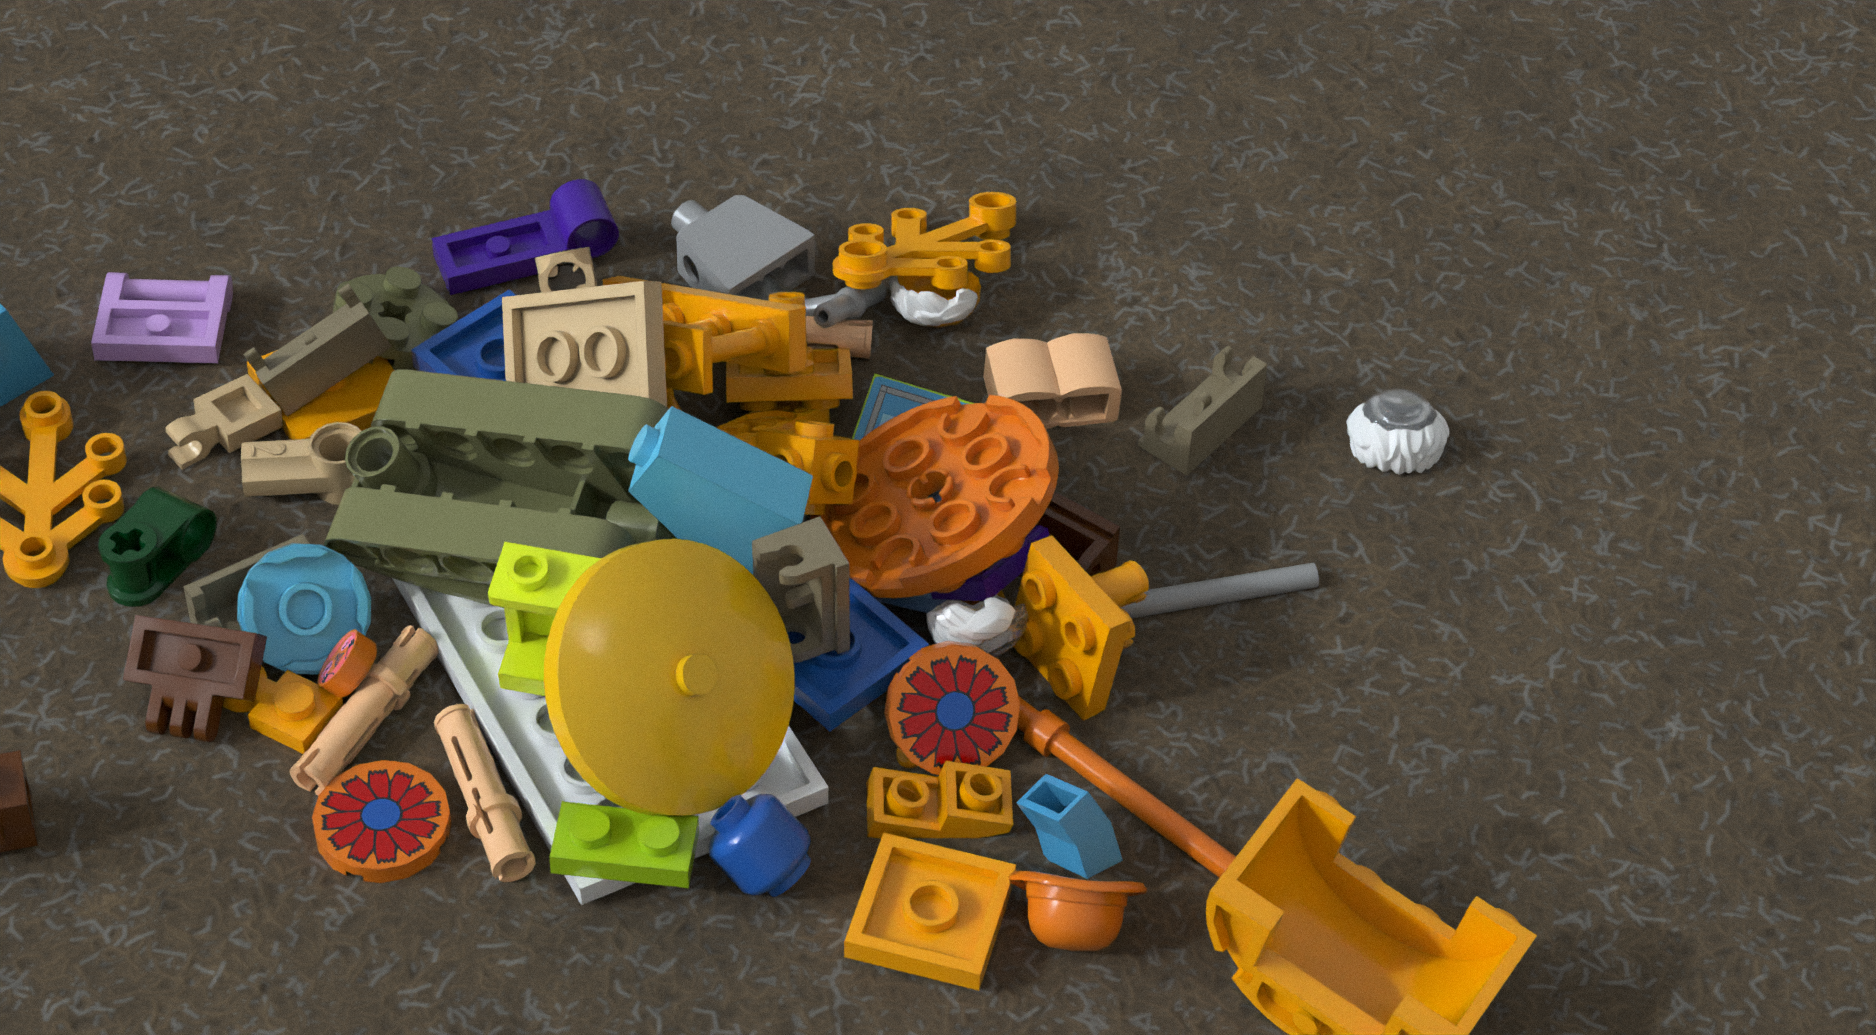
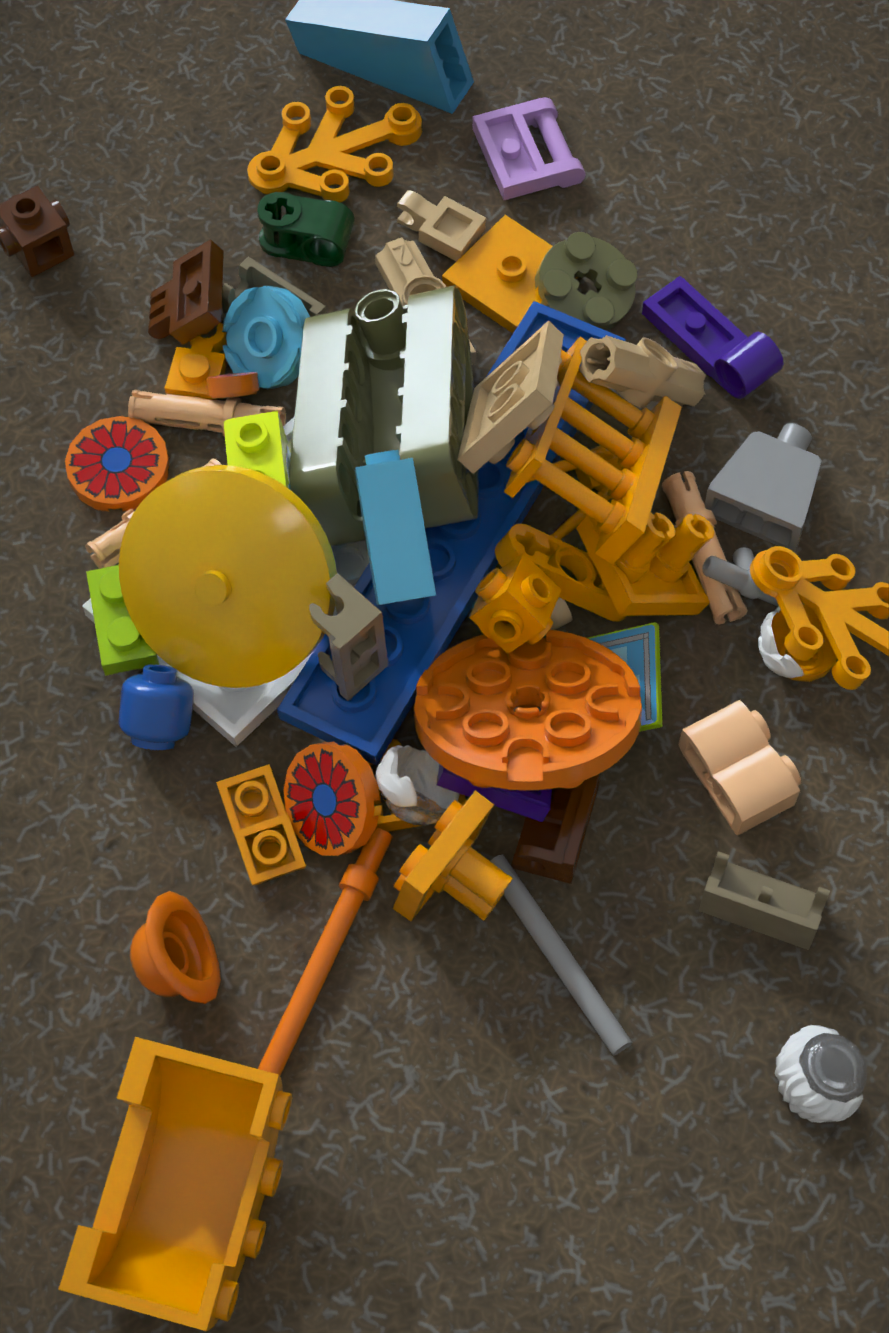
camera: 75 degrees right, 15 degrees up
dark tan hinge [243,283,392,417] -> none
light orange plate [844,832,1016,991] -> none
dark azure piece [1016,774,1123,879] -> none

